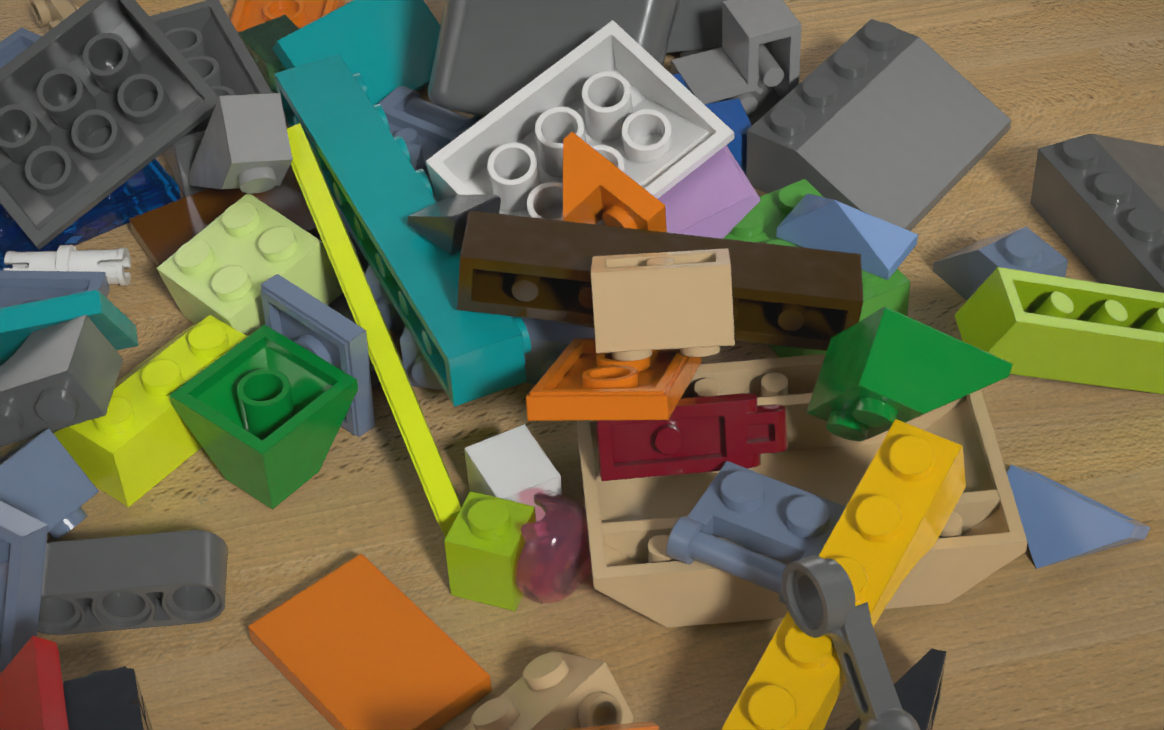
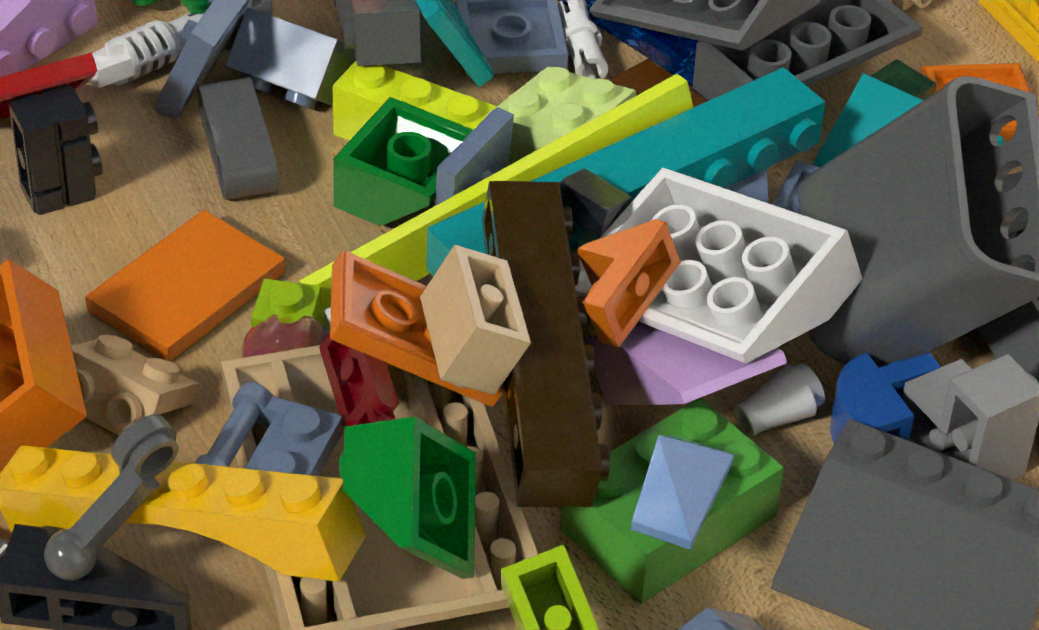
camera: 75 degrees right, 0 degrees up
light grey slope [188,93,293,194] -> none

